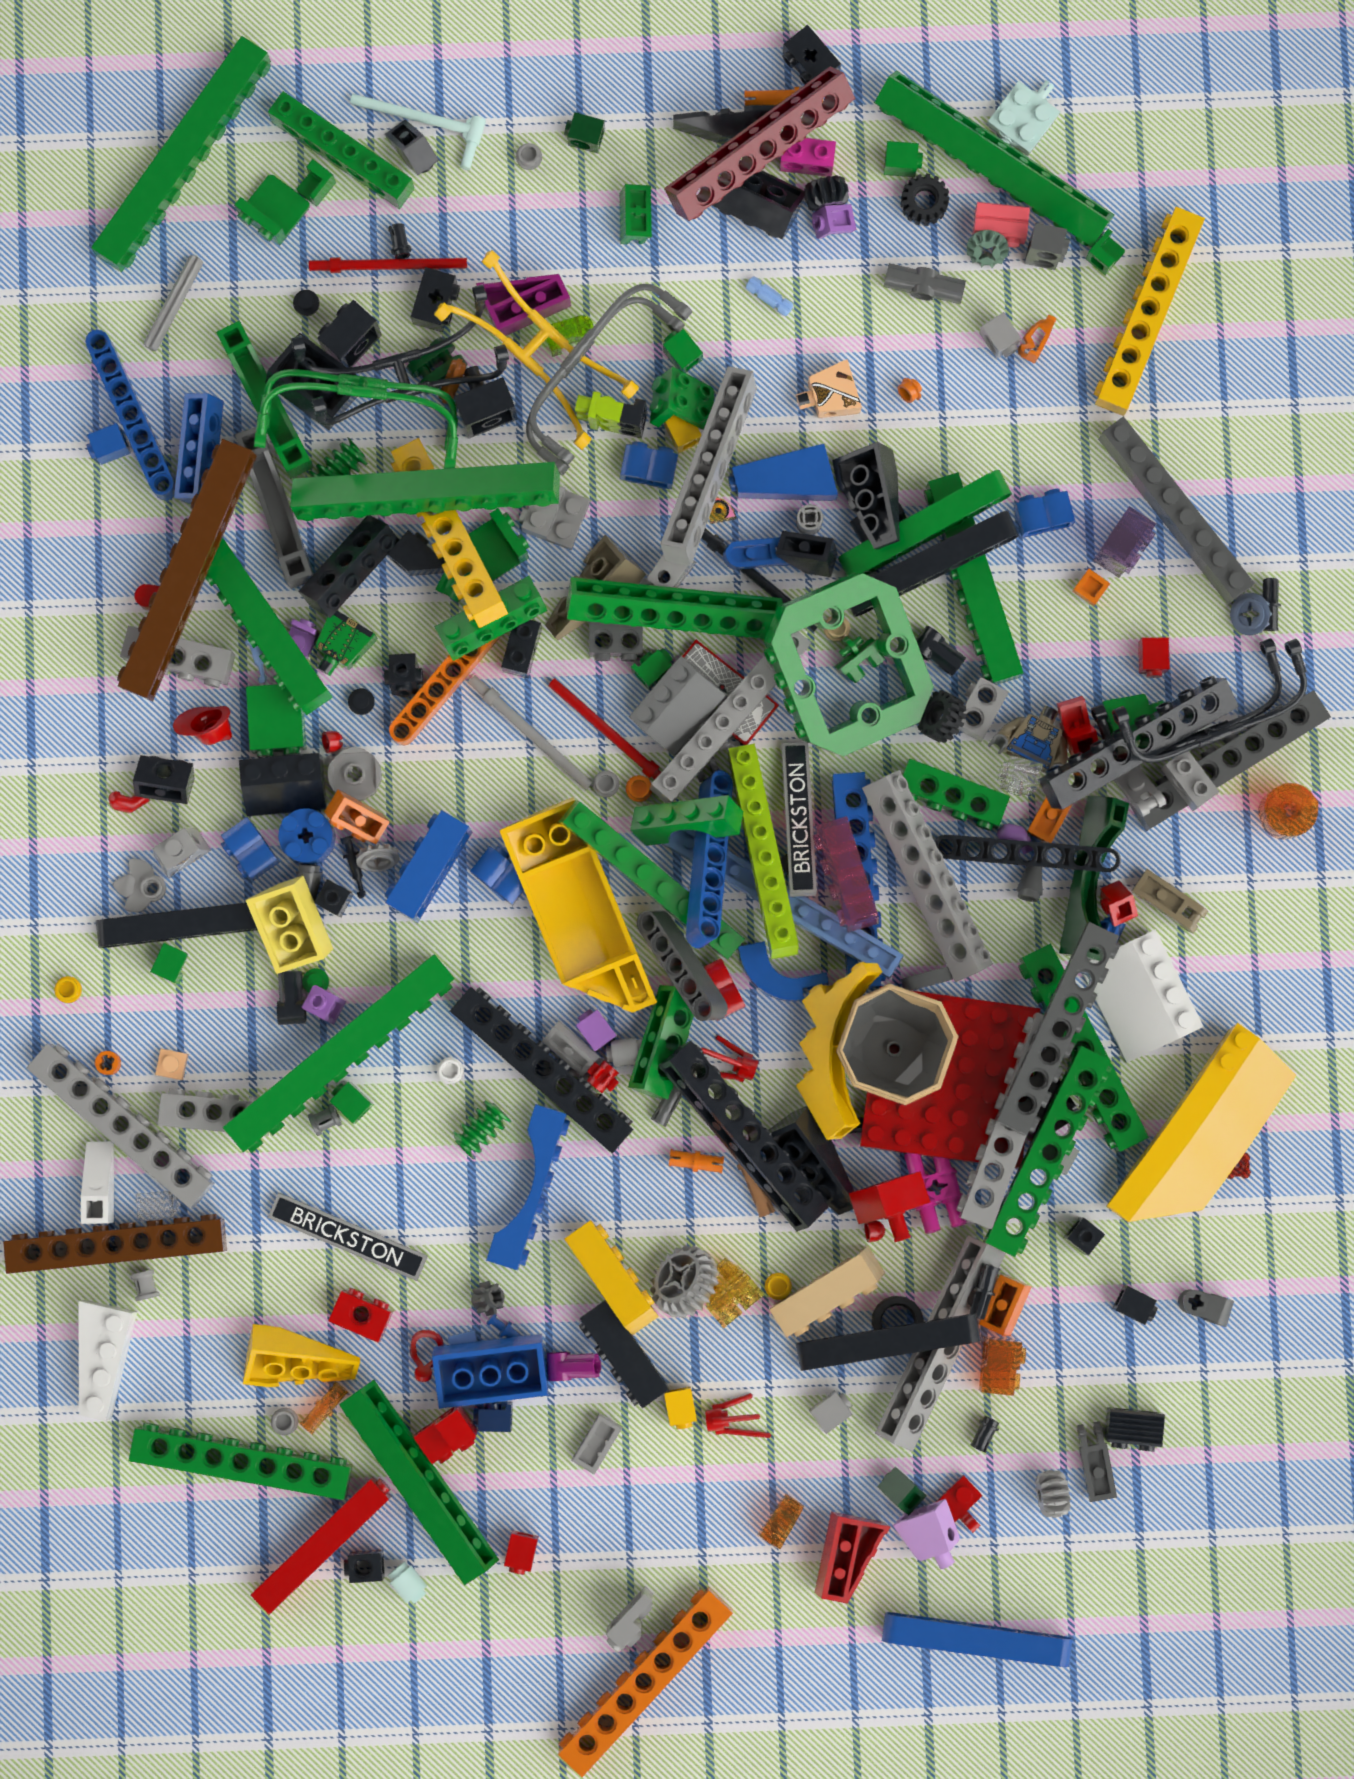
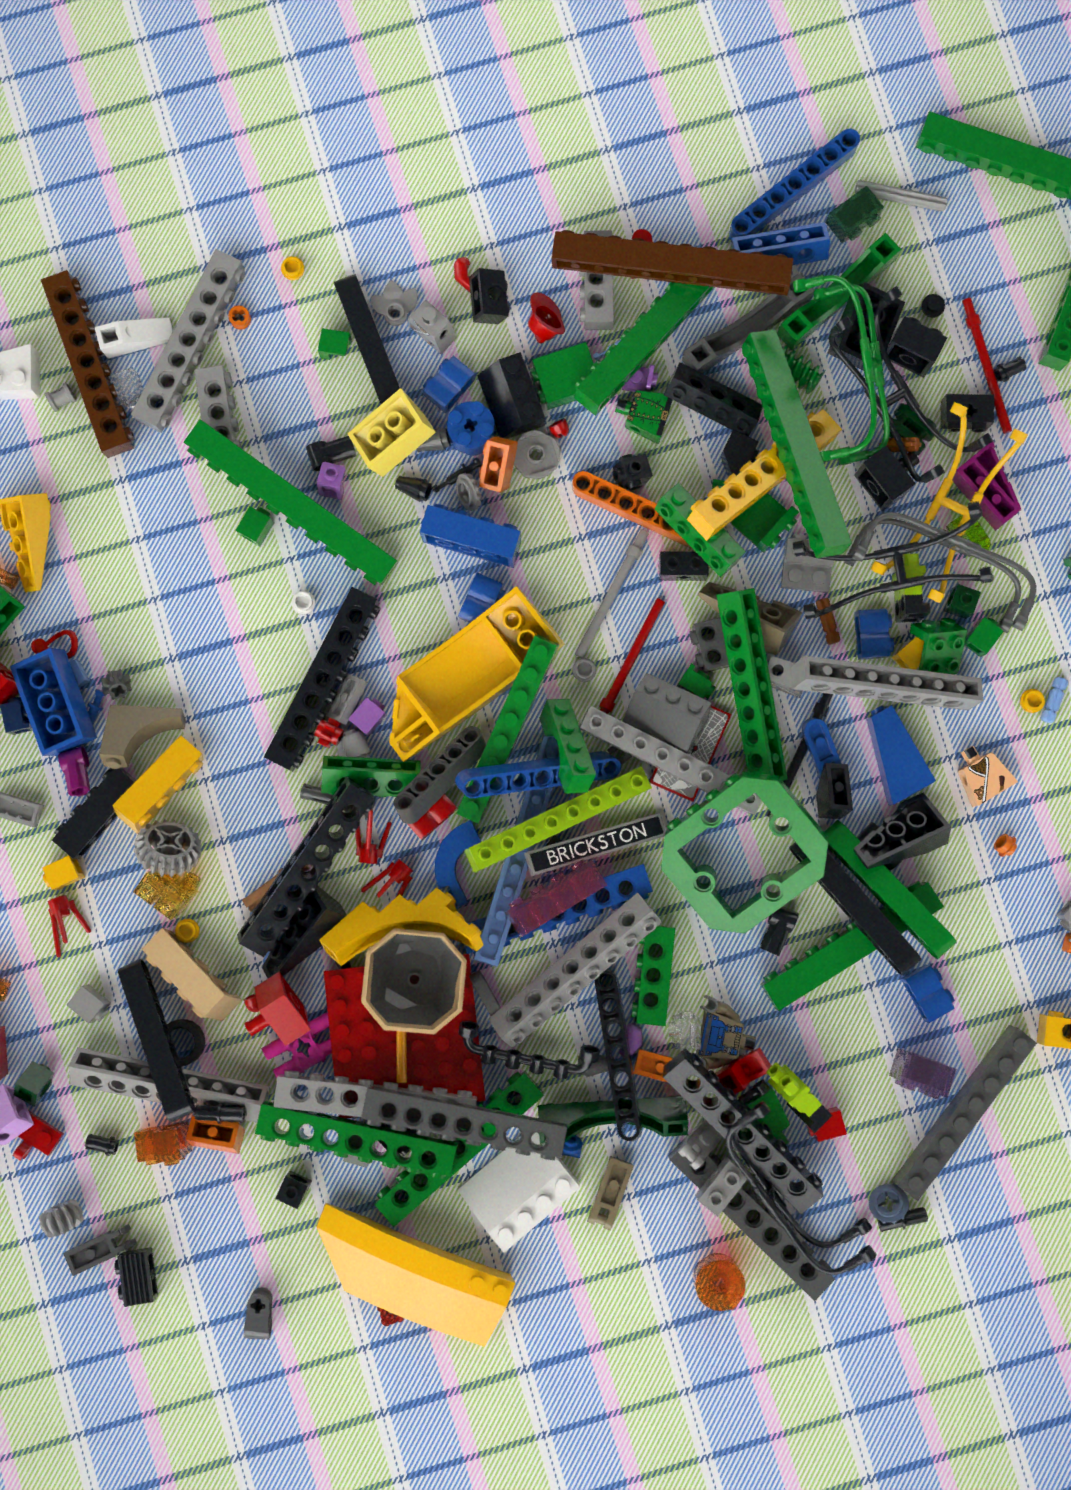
camera: 80 degrees right, 0 degrees up
blue brick [86,423,131,465] -> none
light nougat plate [155,1049,189,1080] -> none
green bracket [234,175,310,246] -> none
tile [268,1193,428,1281] -> none
green panel [297,159,336,207] -> none
green plate [302,968,330,993] -> none
dark grey bush [308,1103,343,1136] -> none
black brick [314,879,354,918] -> none
red brick [328,1288,394,1343] -> none
black plate [348,688,375,715] -> none
green piece [452,1100,512,1160] -> none
blue arch [486,1104,570,1270] -> none
orange plate [626,775,652,802] -> none
orange pin [668,1149,724,1174] -> none
clear yellow tile [709,497,736,524] -> none
light grey wheel [796,504,823,535] -> none
tan plate [824,616,850,642] -> none
green hips [834,636,885,683] -> none
black tyre [917,690,967,743] -> none
light grey brick [958,677,1009,742] -> none
orange plate [1072,569,1111,607] -> none
red brick [1100,880,1138,927] -> none
black brick [1112,1285,1158,1325] -> none
none -> dark tan arch [99,705,186,769]
none -> red plant [361,859,413,898]
none -> black cone [395,476,432,502]
none -> light orange bar [396,1031,407,1083]
none -> black bar [458,1021,600,1079]
none -> lime hips [766,1062,832,1133]
none -> black bar [793,501,994,619]
none -> dark orange axle [816,598,840,645]
none -> clear green brick [825,186,884,244]
none -> dark green brick [944,584,981,619]
none -> yellow plate [1020,689,1045,713]

